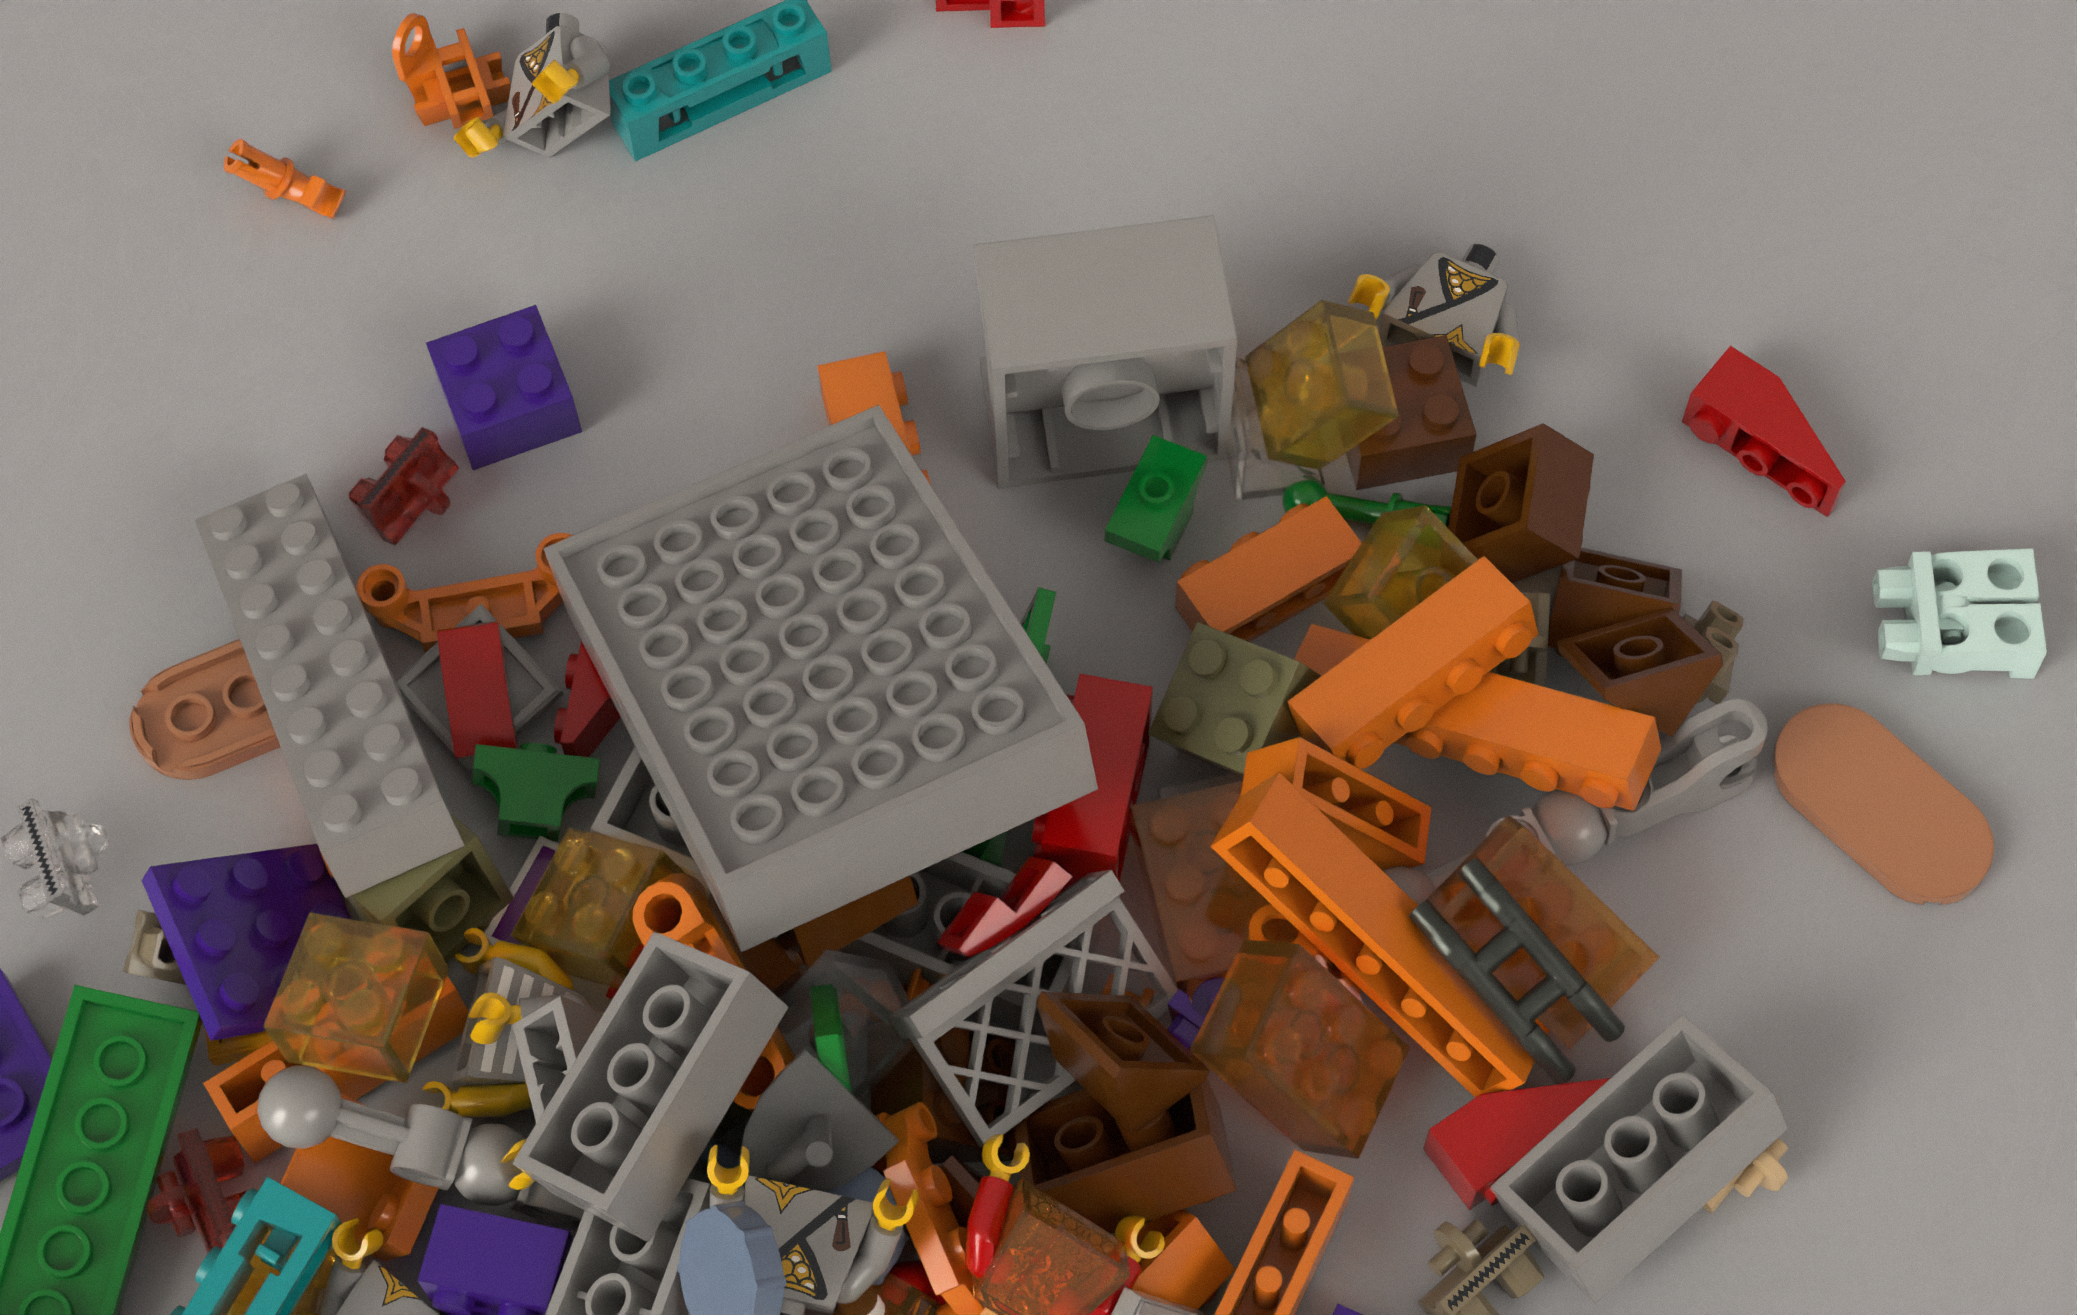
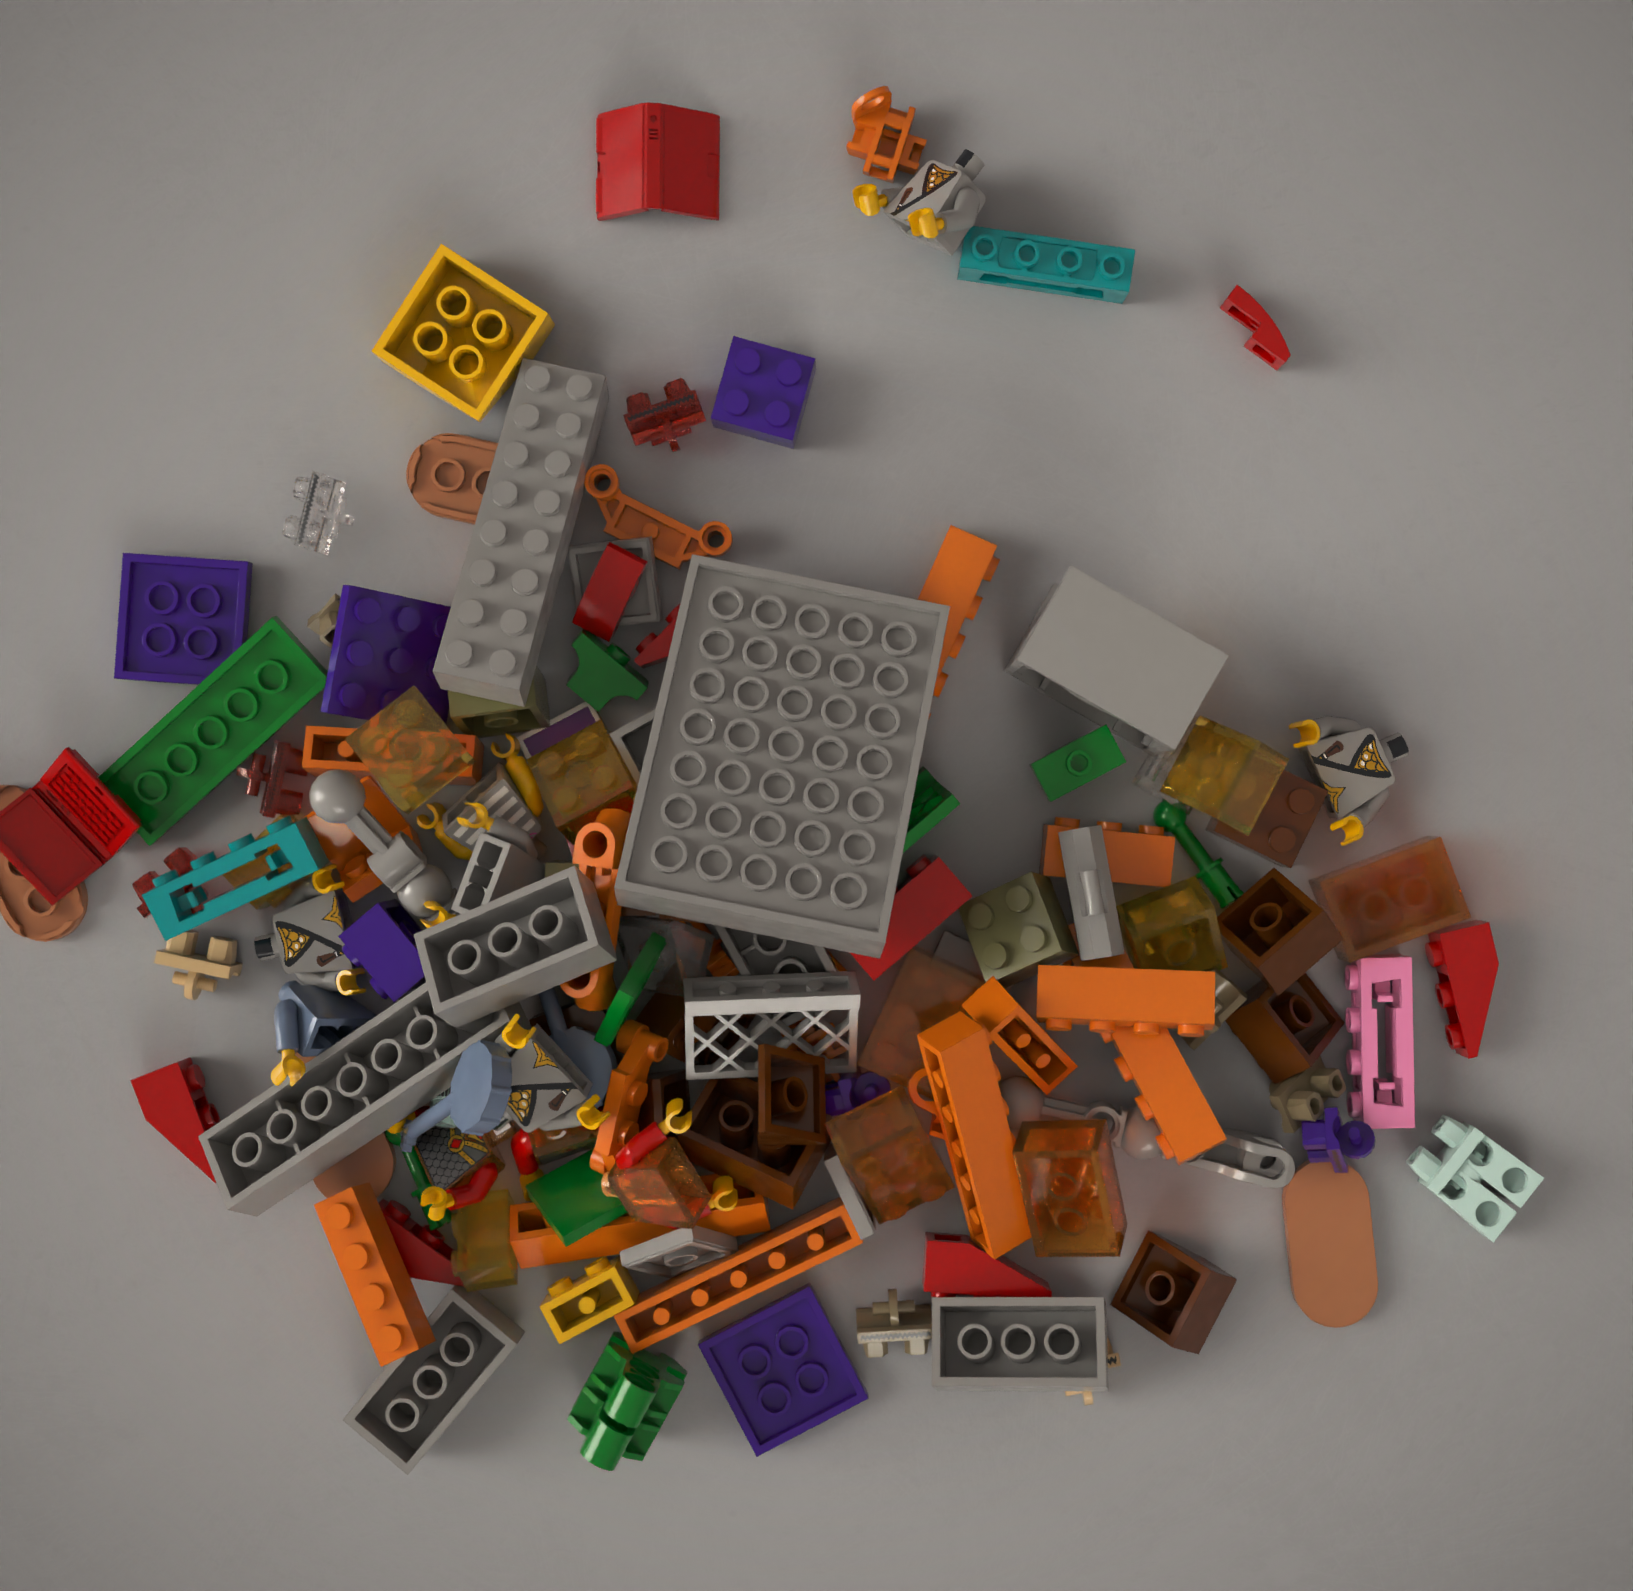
camera: 35 degrees right, 25 degrees up
orange piece [223,139,346,220] -> none
dark grey shield [738,1048,899,1192] -> none
red slope [936,856,1072,957] -> none
pearl dark grey piece [1409,857,1625,1084] -> none
reddish brown slope [1557,607,1723,737] -> none
none -> yellow slope [372,244,555,422]
none -> red piece [596,102,720,221]
none -> light grey tile [824,1140,876,1240]
none -> light grey piece [1058,825,1125,961]
none -> reddish brown slope [1110,1230,1237,1355]
none -> dark purple hips [1302,1107,1376,1173]
none -> clear orange brick [1308,836,1471,963]
none -> bright pink brick [1344,954,1415,1129]

